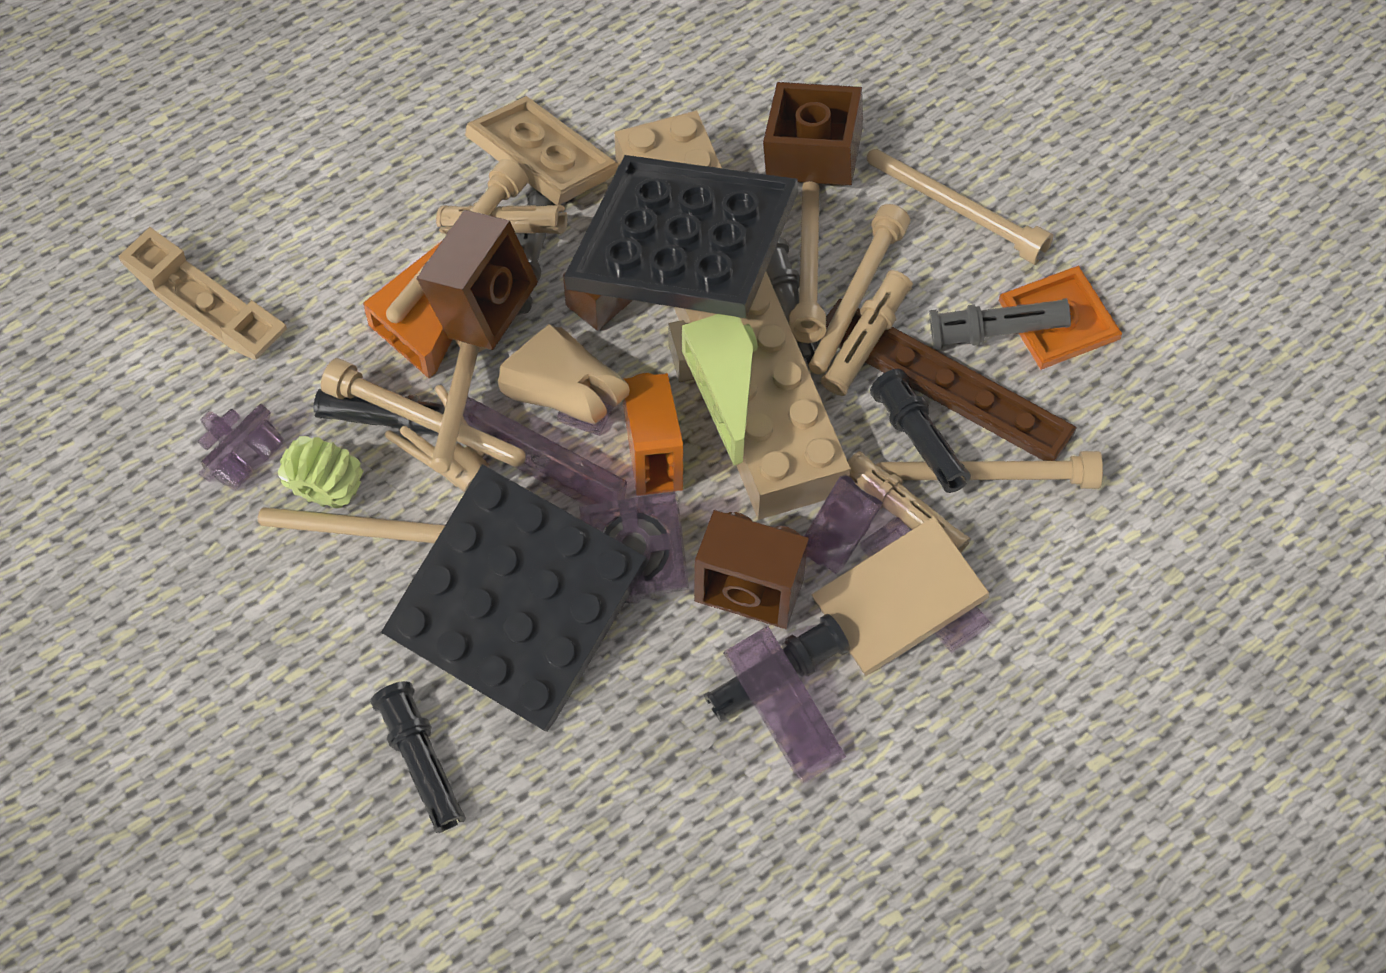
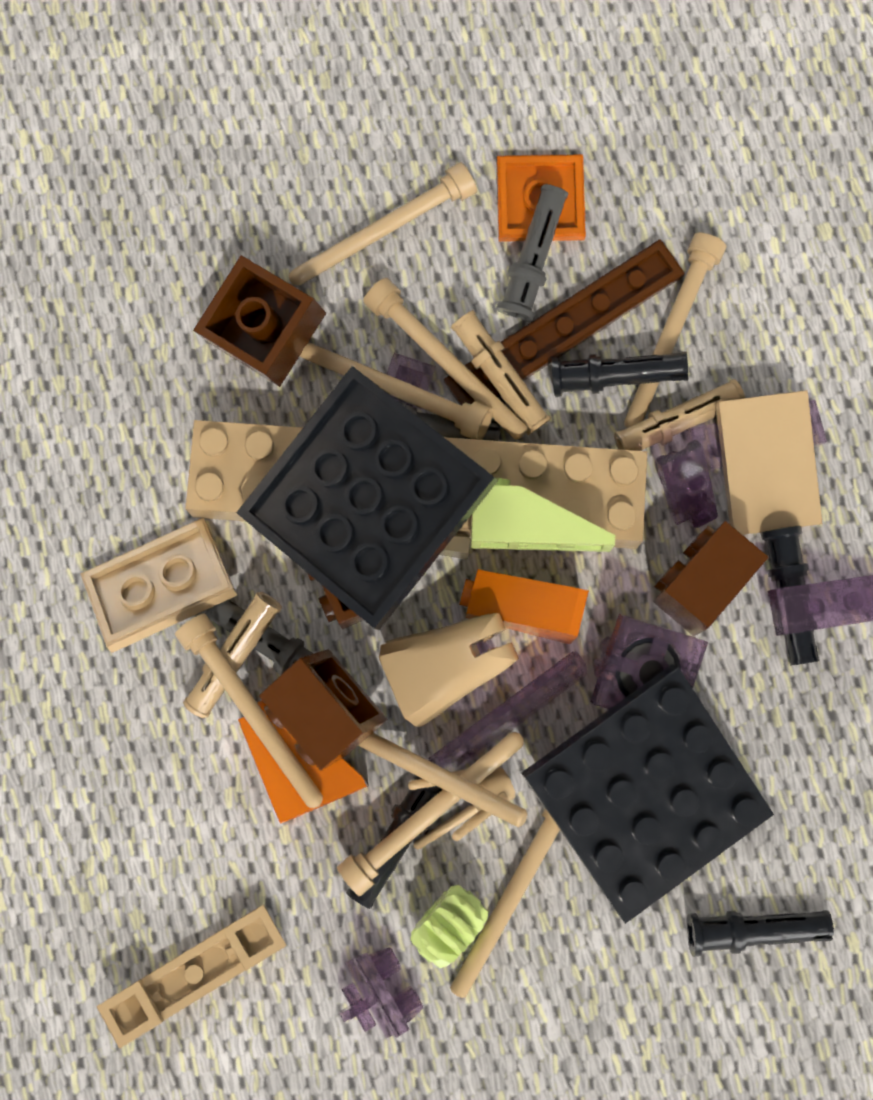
camera: 65 degrees left, 20 degrees up
none -> tile [386,353,436,410]

